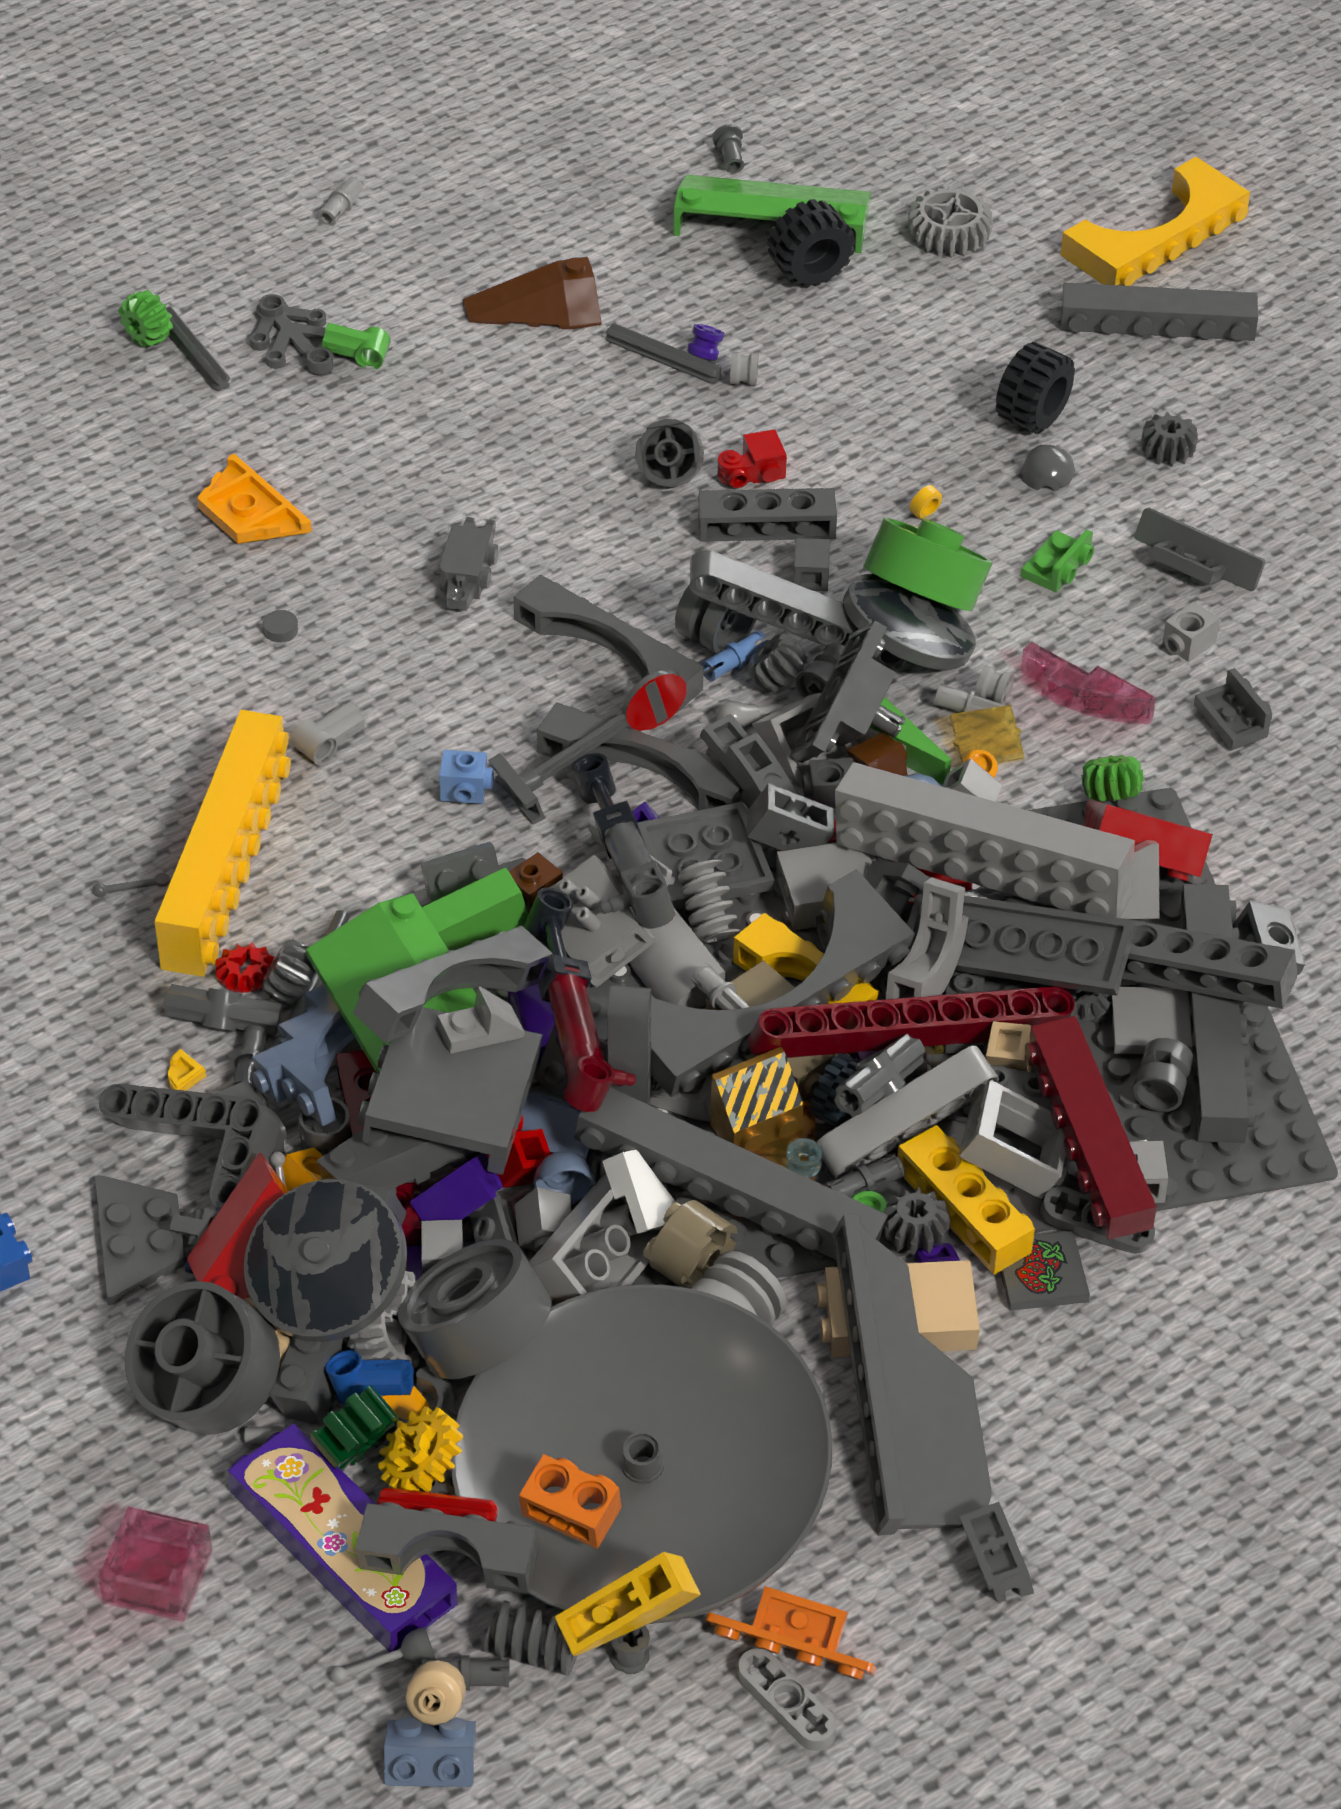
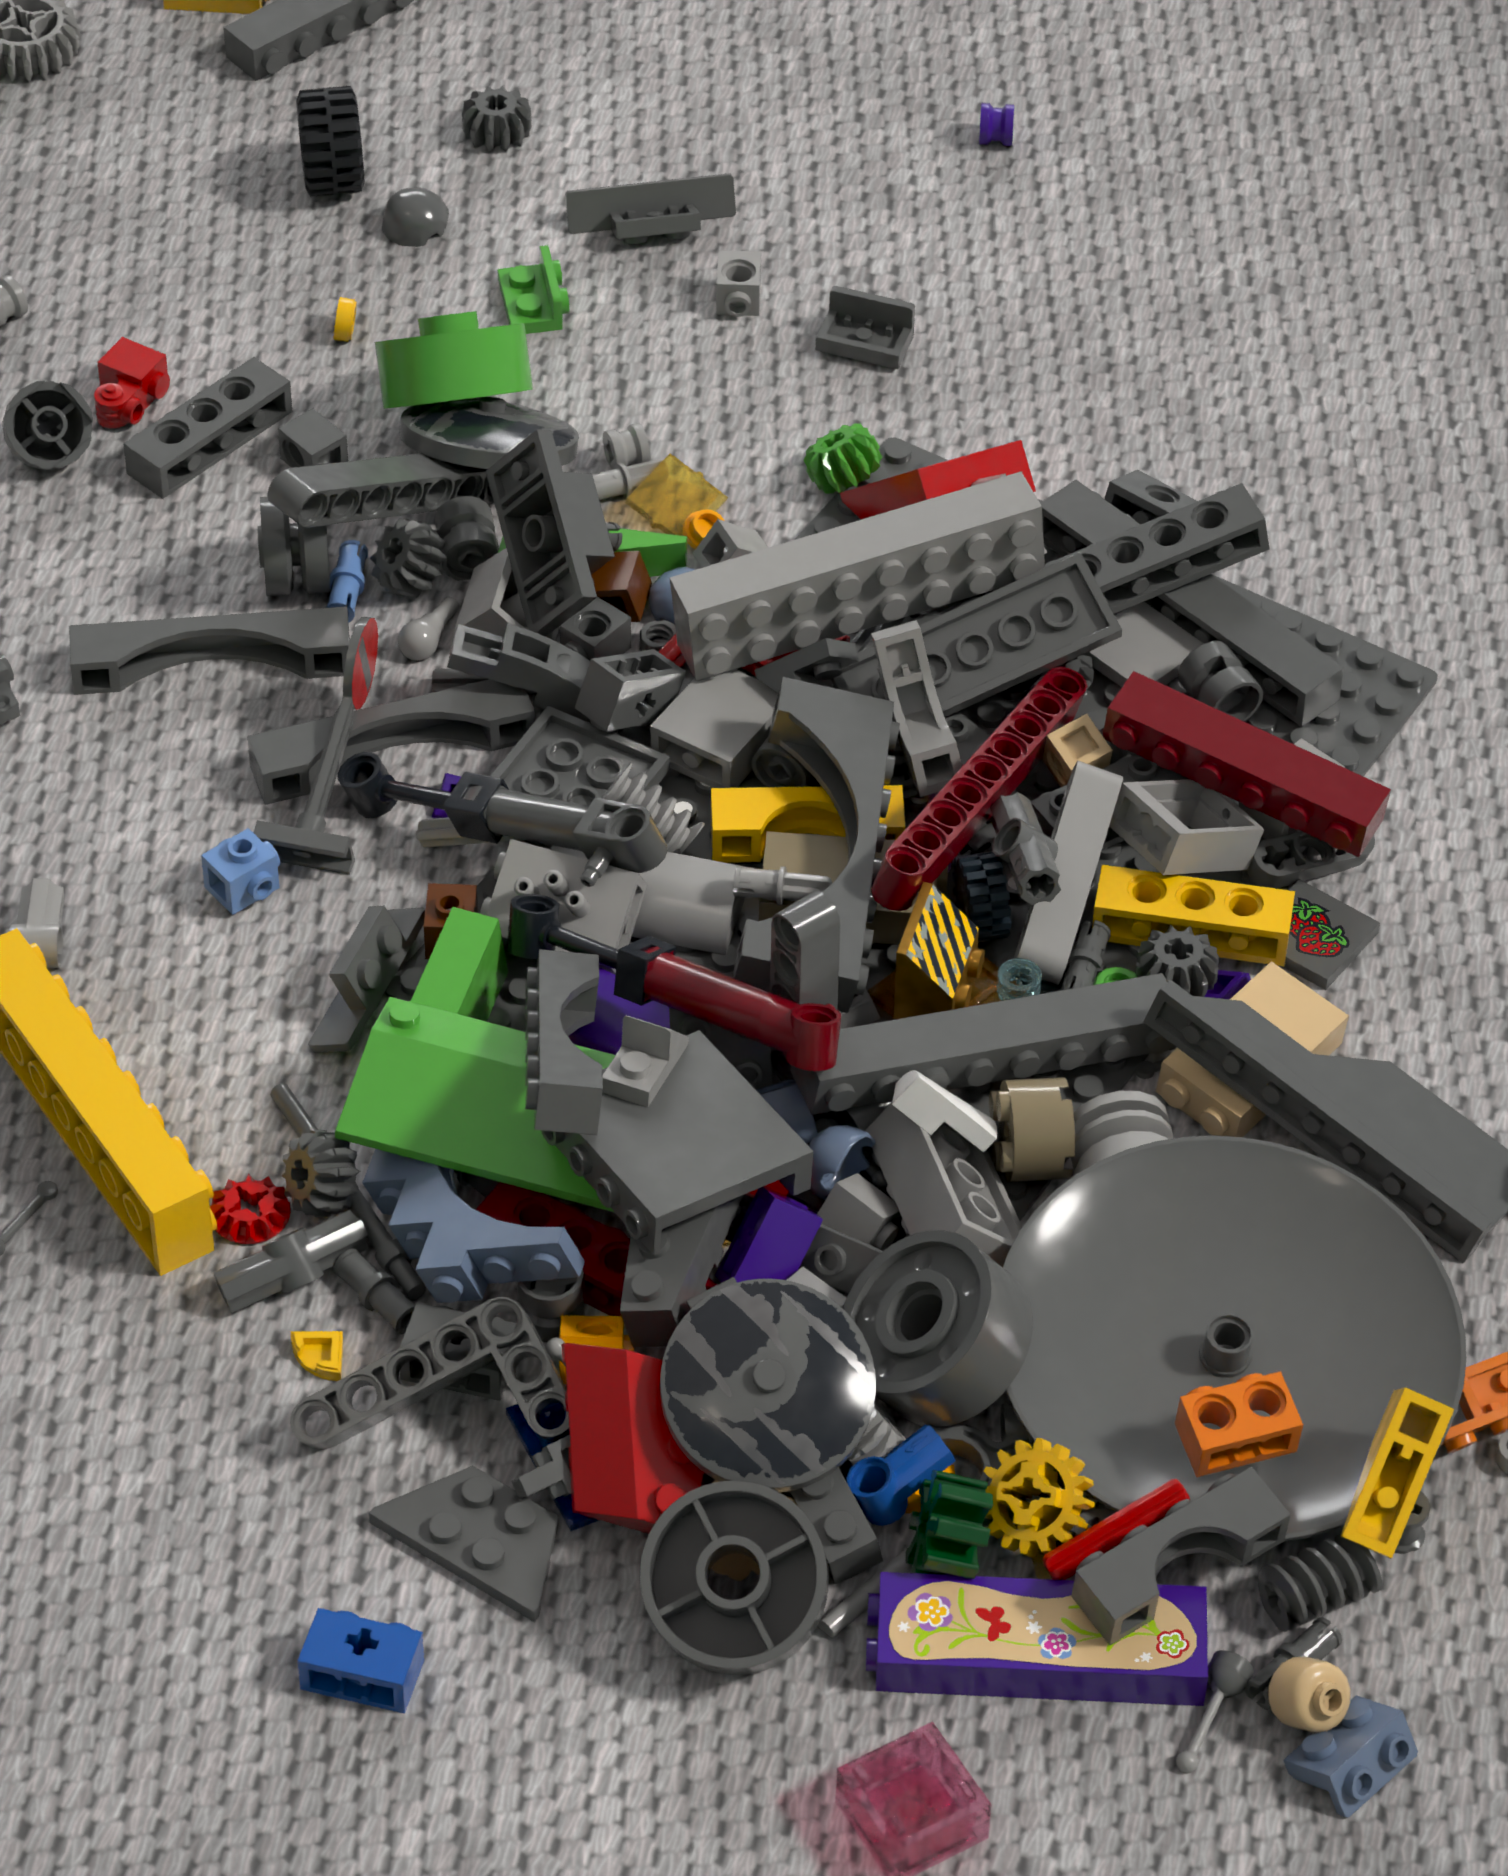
camera: 45 degrees left, 0 degrees up
clear pink slope [1021,642,1156,724] -> none

